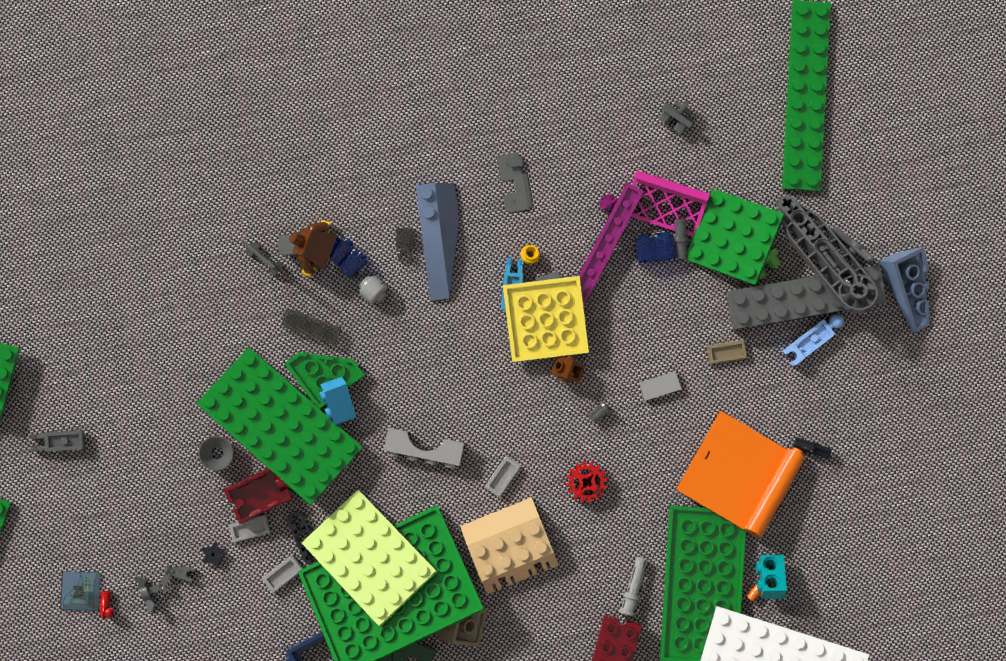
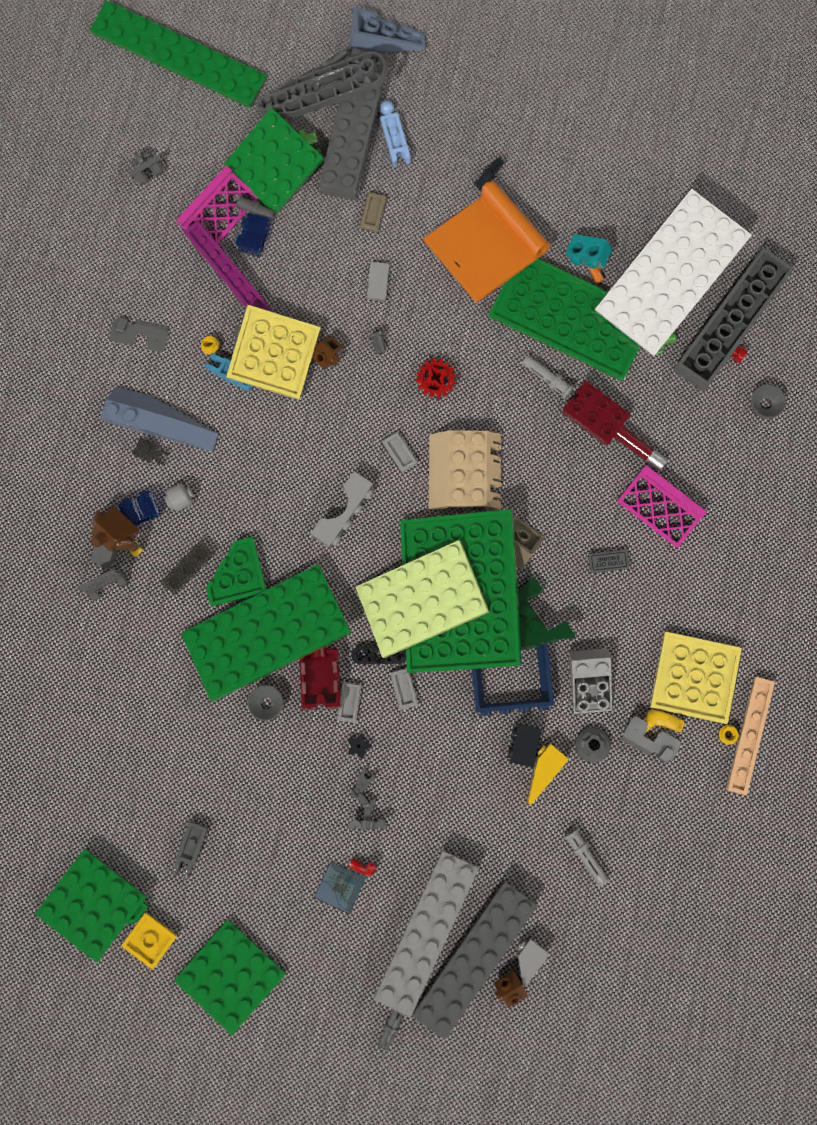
camera: 70 degrees left, 5 degrees down
dark azure brick [319,377,356,425] -> none
magenta plate [598,193,618,210] -> none

